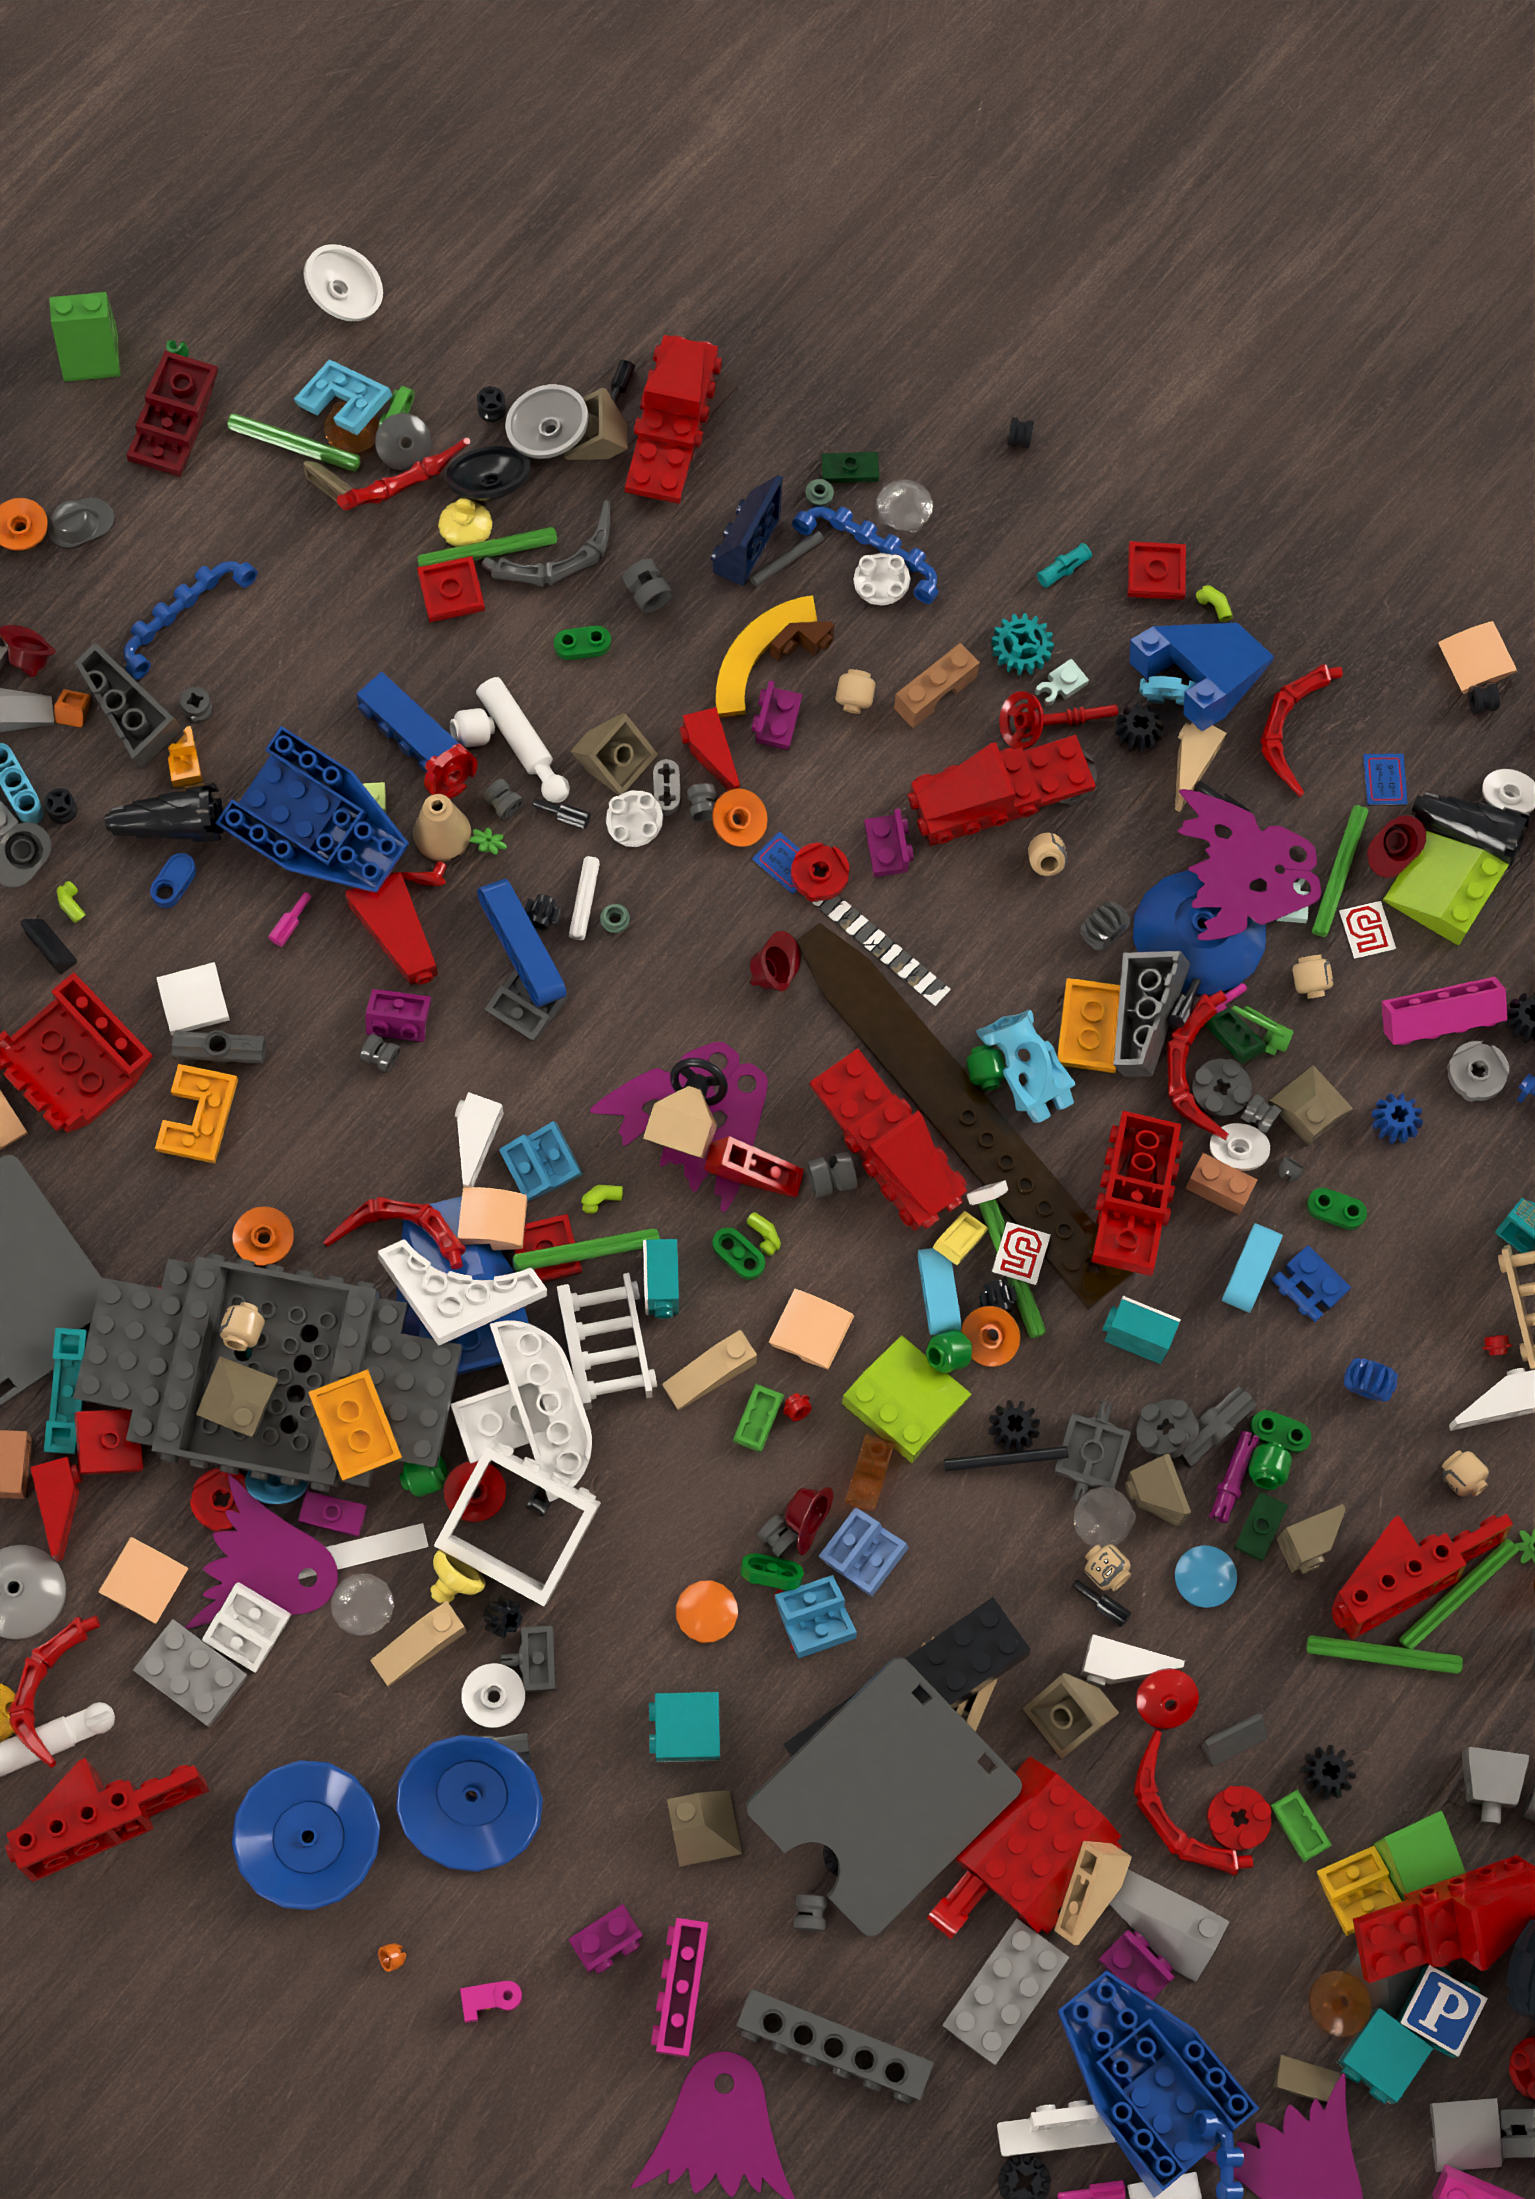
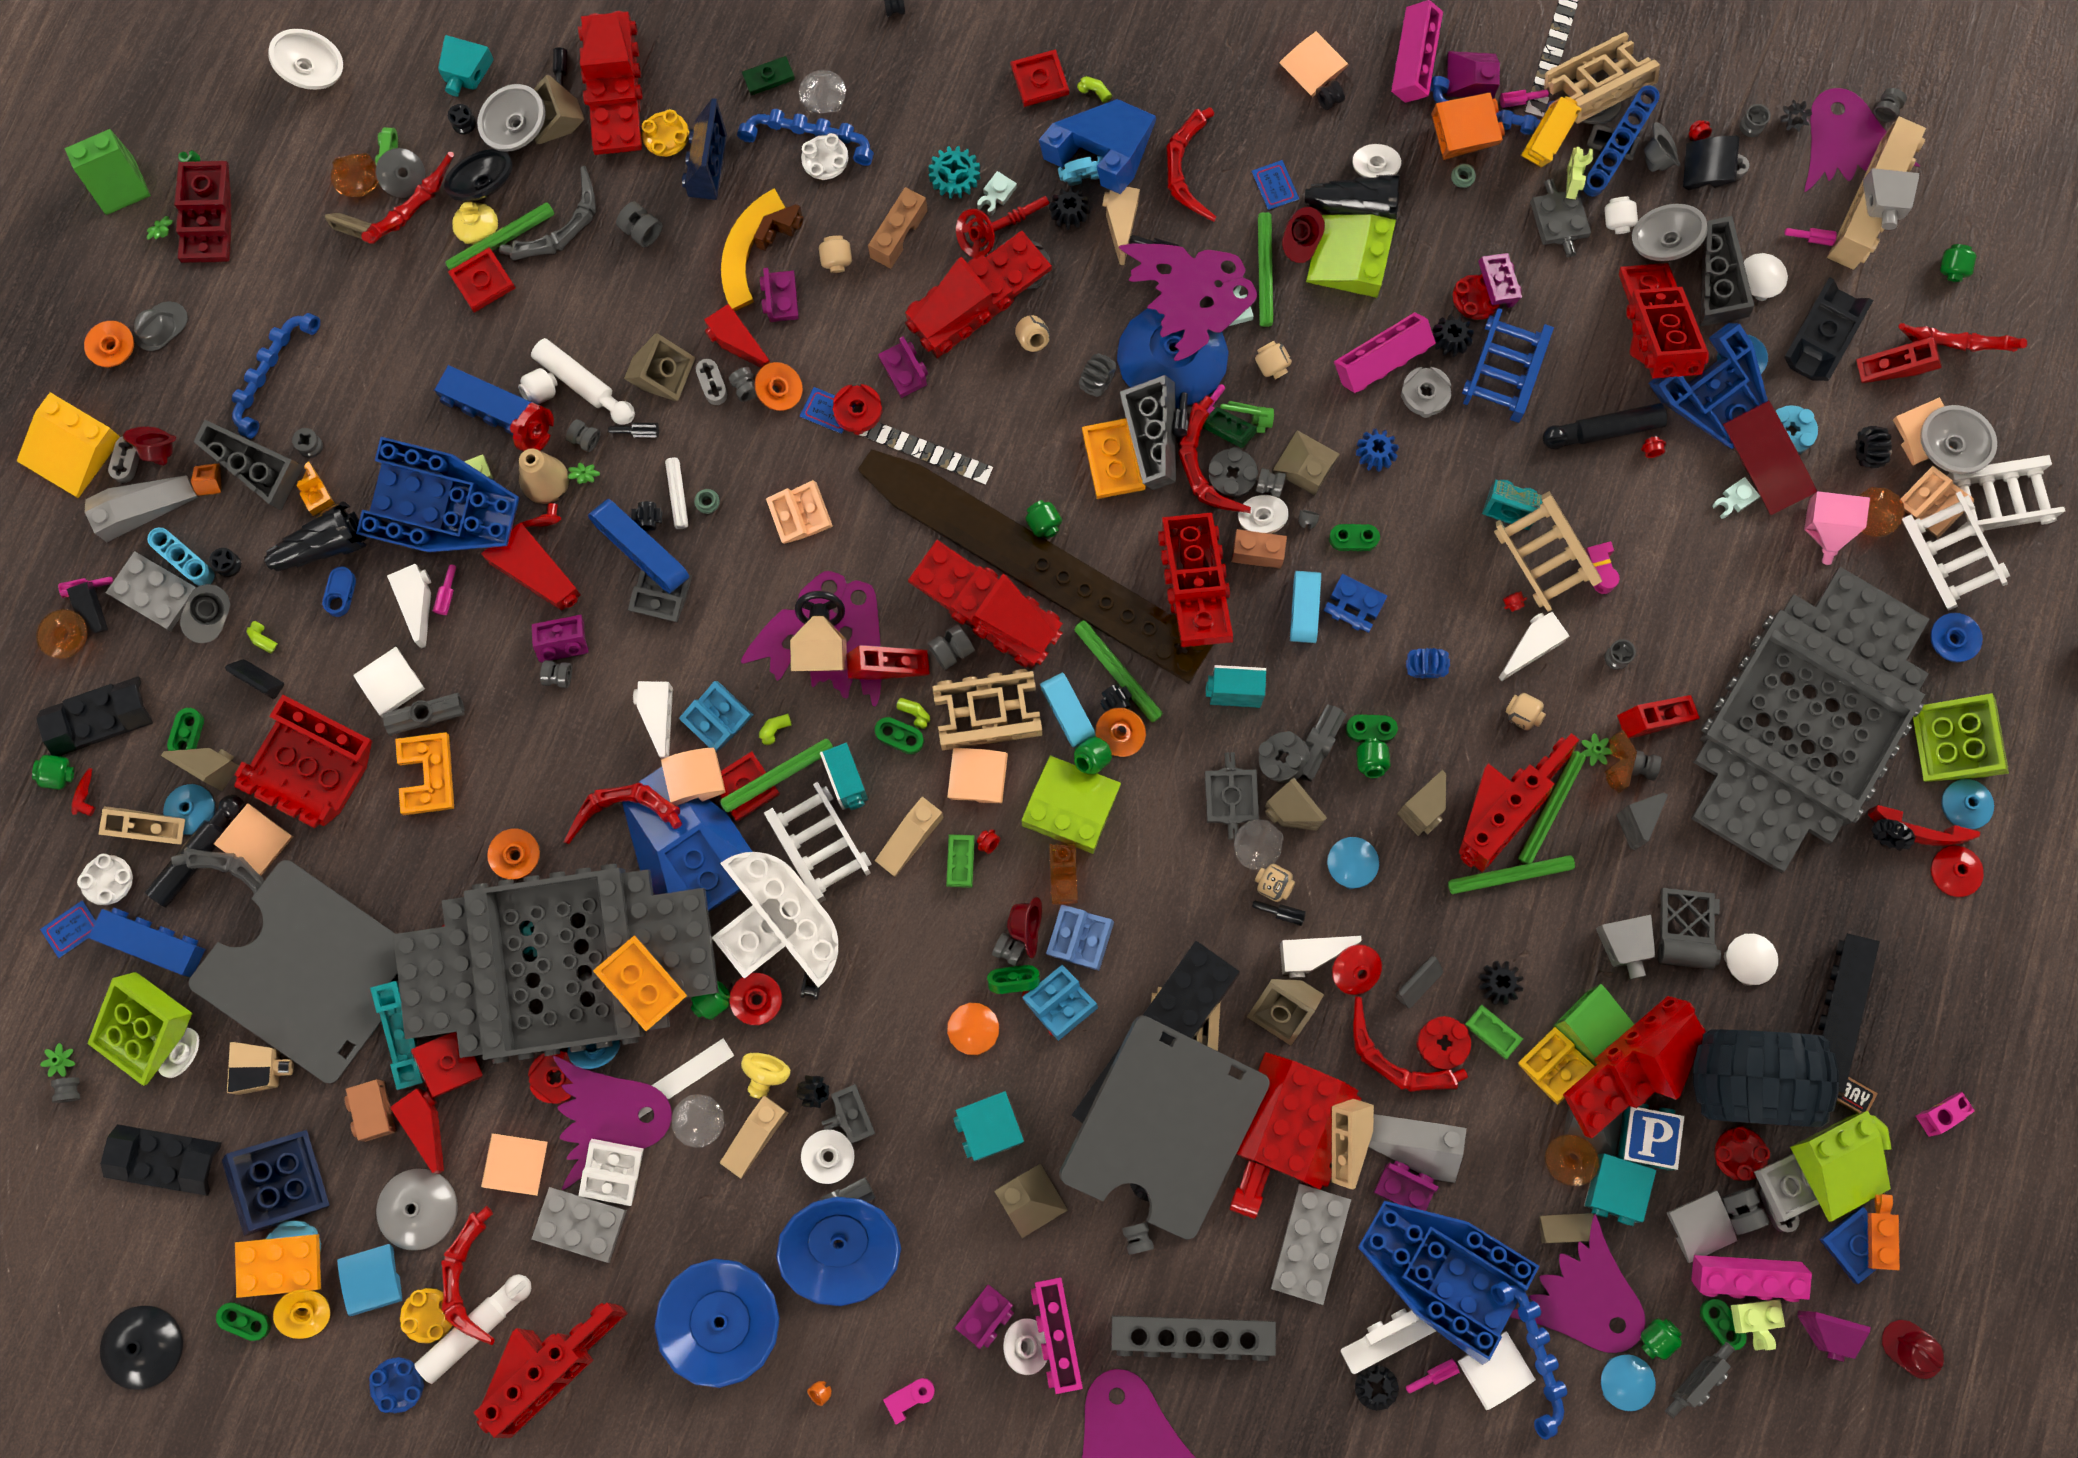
camera: 15 degrees left, 5 degrees up
dark tan slope [196,1356,278,1437] -> none
tan head [219,1302,265,1351] -> none
bright green axle [227,413,361,471] -> none
medium azure plate [294,359,392,435] -> none
magenta plate [298,1491,368,1537] -> none
white plate [378,1239,547,1346] -> none
white window [434,1442,601,1606] -> none
green plate [554,626,611,660] -> none
white dish [606,790,663,847] -> none
dark red piece [749,931,801,992] -> none
dark grey bar [750,531,824,587] -> none
sand green plate [805,479,834,507] -> none
light yellow tile [933,1211,989,1265] -> none
black bar [944,1446,1069,1472] -> none
white tile [966,1180,1009,1205] -> none
medium azure hips [976,1010,1075,1123] -> none
black gear [988,1400,1040,1452] -> none
white sticker [992,1222,1050,1285] -> none
teal pin [1036,543,1092,588] -> none
magenta pin [1209,1431,1259,1524] -> none
dark green plate [1233,1492,1288,1562] -> none
white sticker [1339,901,1396,959] -> none
none -> bright green plant [147,216,174,240]
none -> white slope [387,564,431,648]
none -> teal torso [438,35,494,96]
none -> yellow dish [641,109,689,157]
none -> light nougat slope [766,480,833,544]
none -> tan fence [932,669,1042,751]
none -> white dish [1003,1319,1047,1375]

